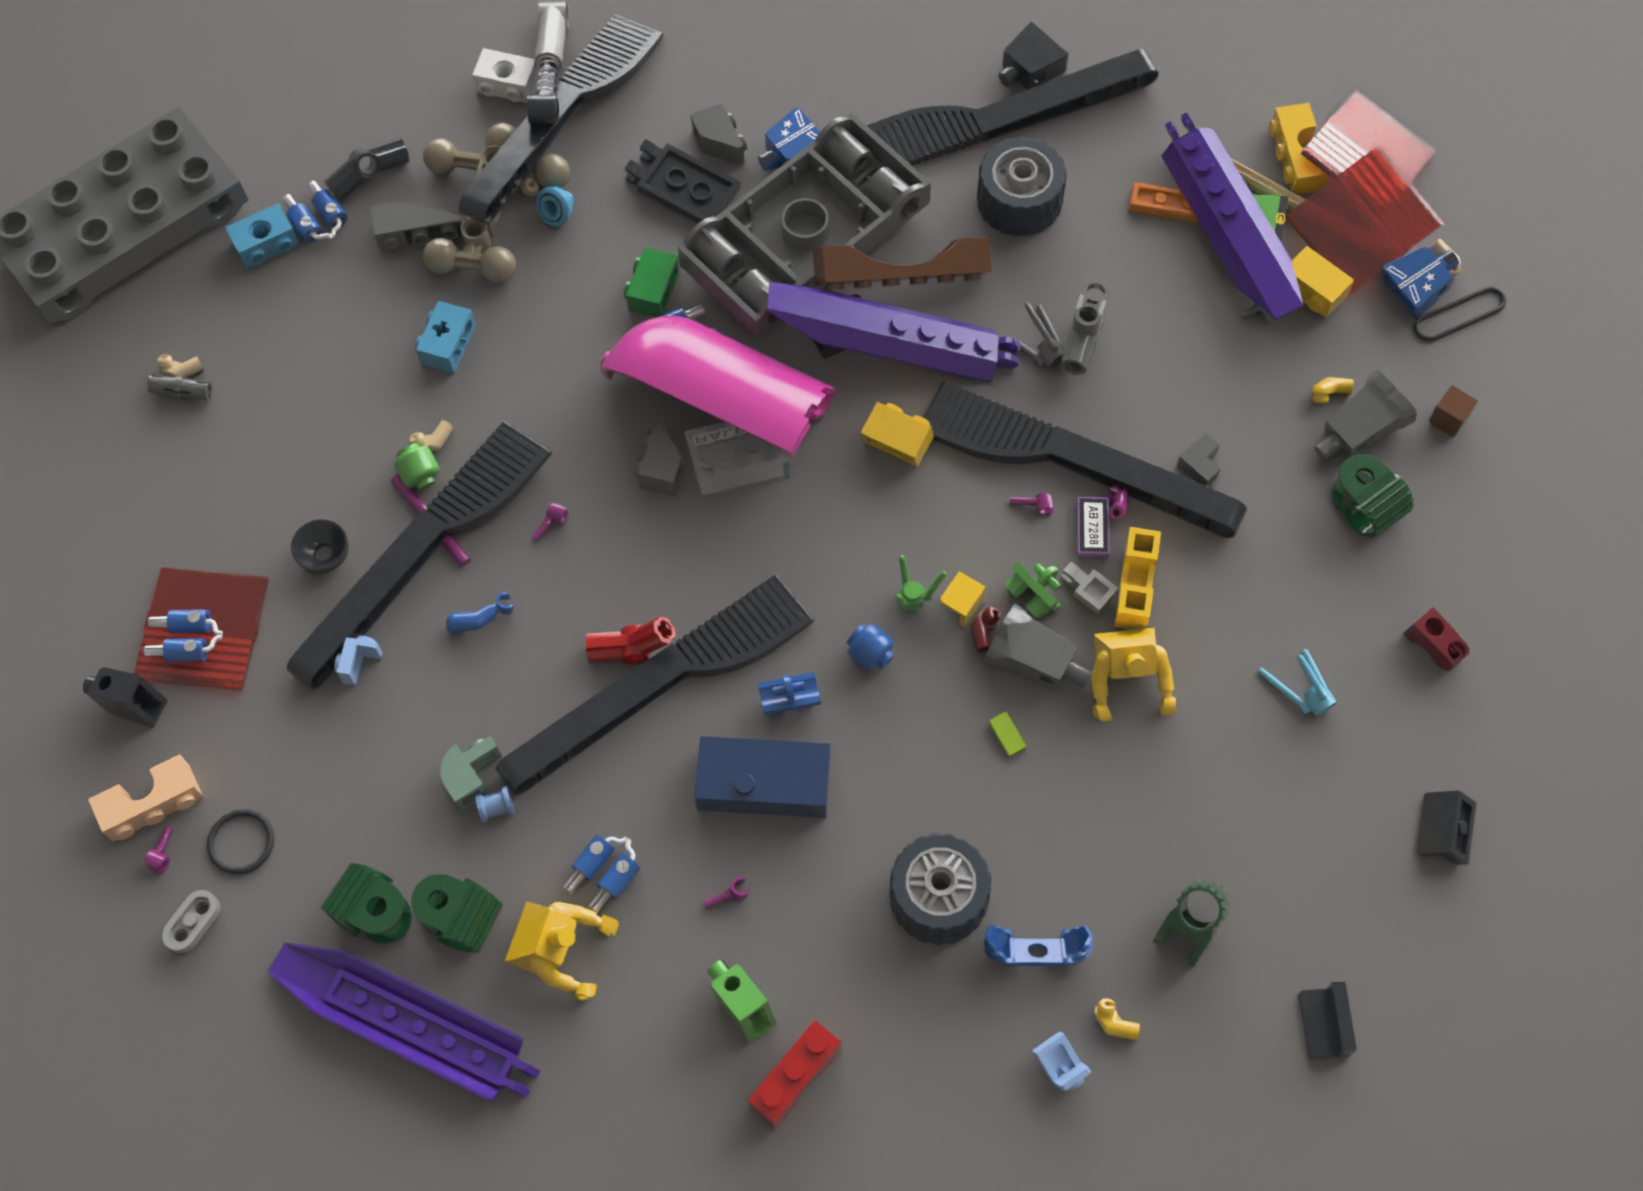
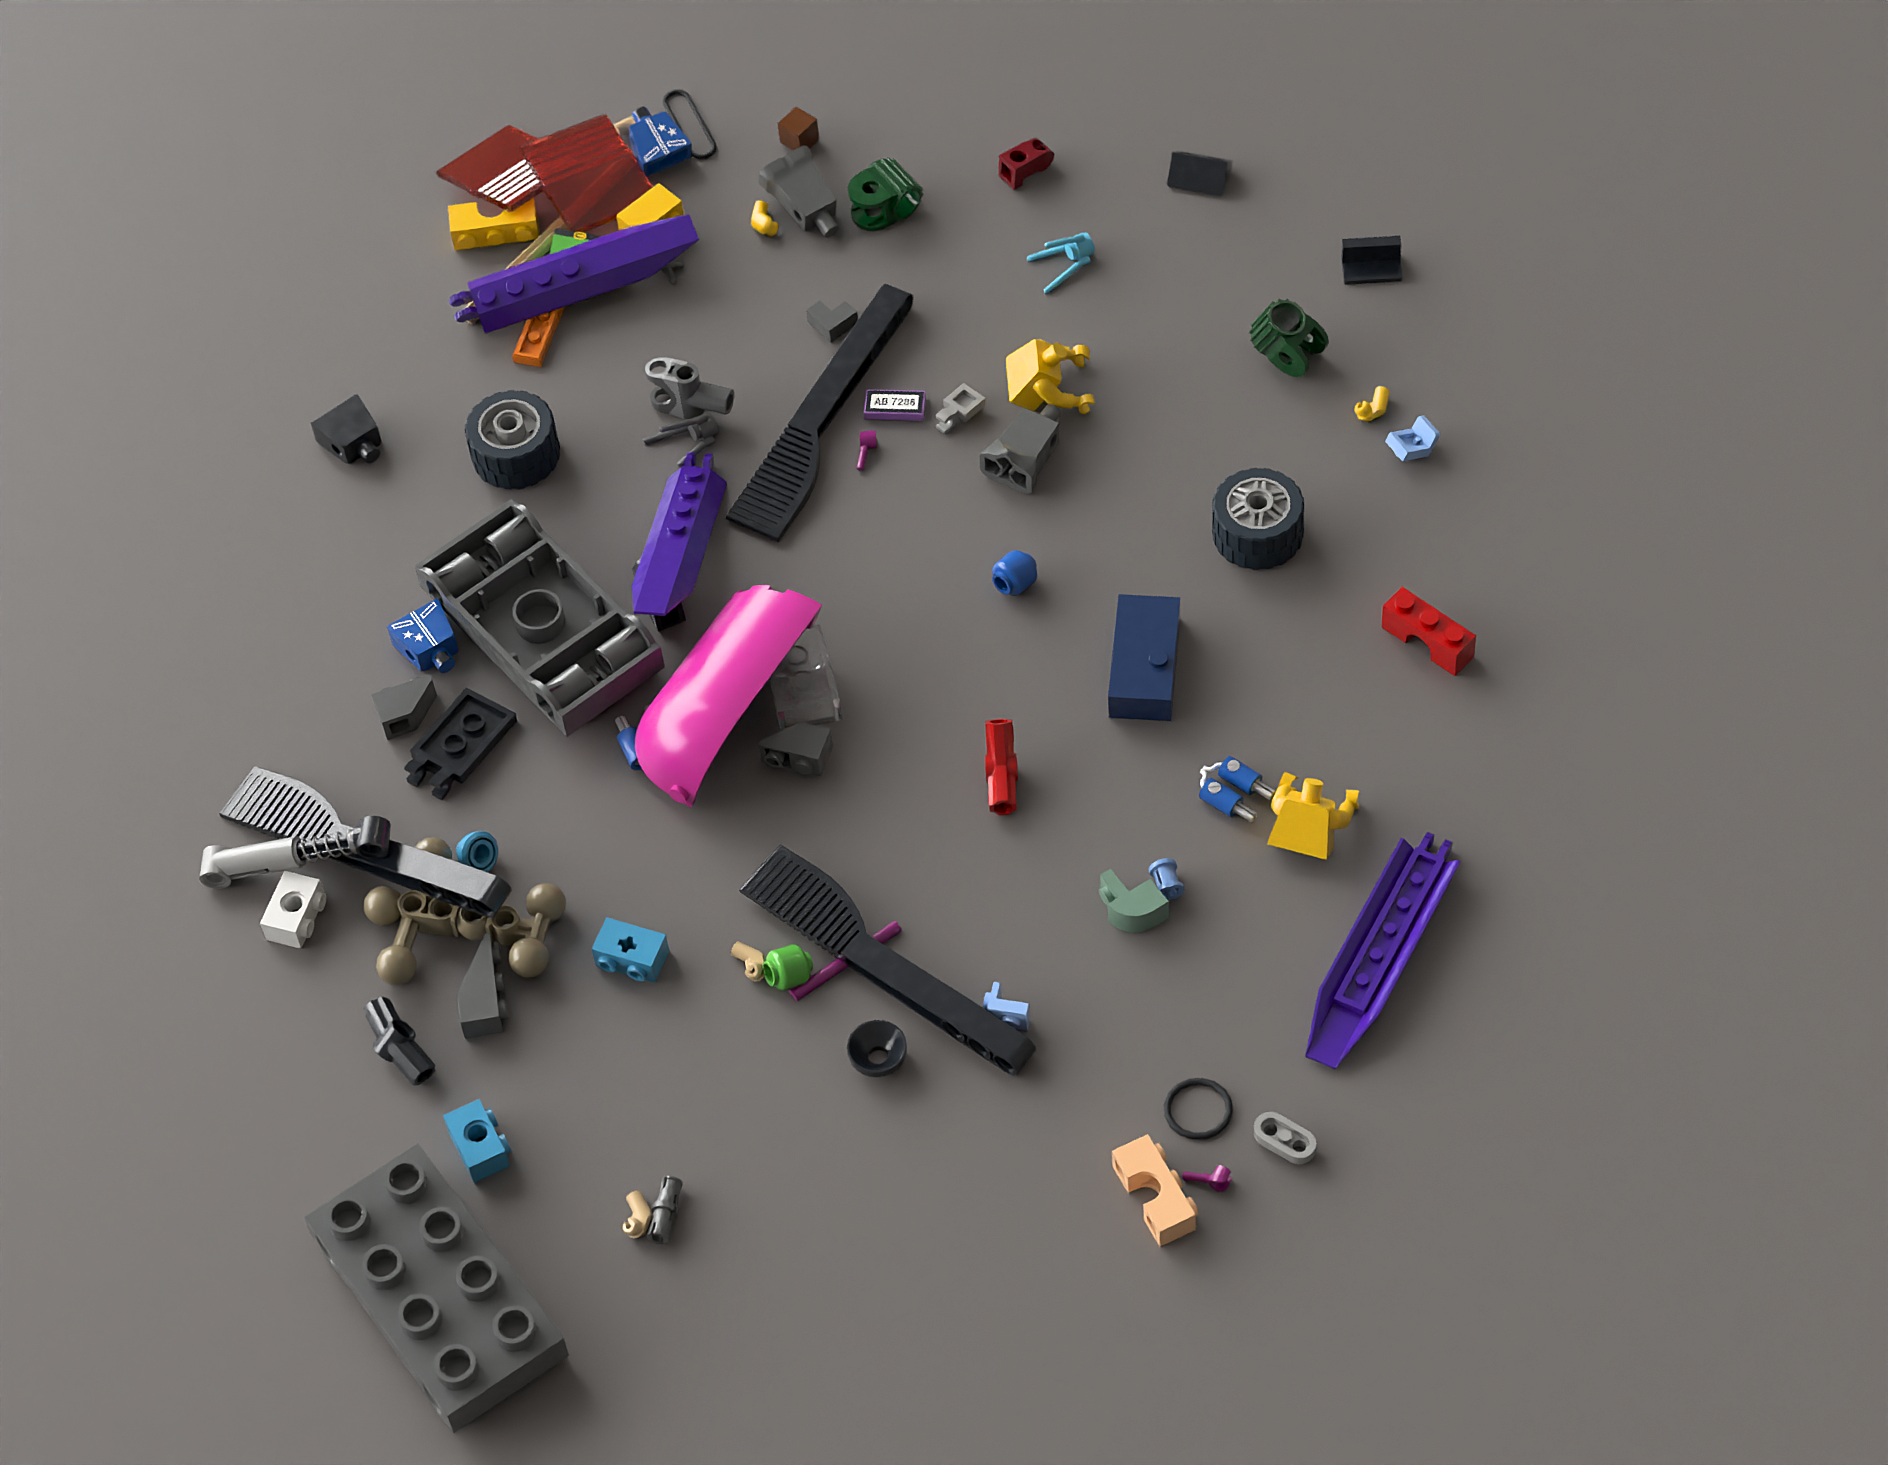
camera: 85 degrees left, 10 degrees down
black torso [83,667,168,728] -> none
clear red piece [134,566,269,690] -> none
blue piece [144,609,223,662] -> none
blue piece [282,181,348,243] -> none
dark green piece [320,862,412,944] -> none
dark green piece [411,874,504,953] -> none
blue arm [446,592,514,634] -> none
black piece [495,574,815,795] -> none
magenta hand [531,504,569,541] -> none
green brick [623,247,680,318] -> none
magenta hand [704,877,750,908] -> none
bright green torso [708,960,777,1044] -> none
blue hips [758,672,821,716] -> none
reddish brown arch [812,236,992,291] -> none
yellow brick [861,402,934,467] -> none
black piece [866,49,1159,166] -> none
bright green plant [896,555,947,613] -> none
yellow panel [940,571,986,627] -> none
dark red arm [971,606,1001,653] -> none
blue piece [983,925,1093,967] -> none
lime piece [988,712,1027,758] -> none
bright green hips [1005,562,1062,619] -> none
magenta arm [1106,485,1129,520] -> none
yellow arch [1114,527,1161,630] -> none

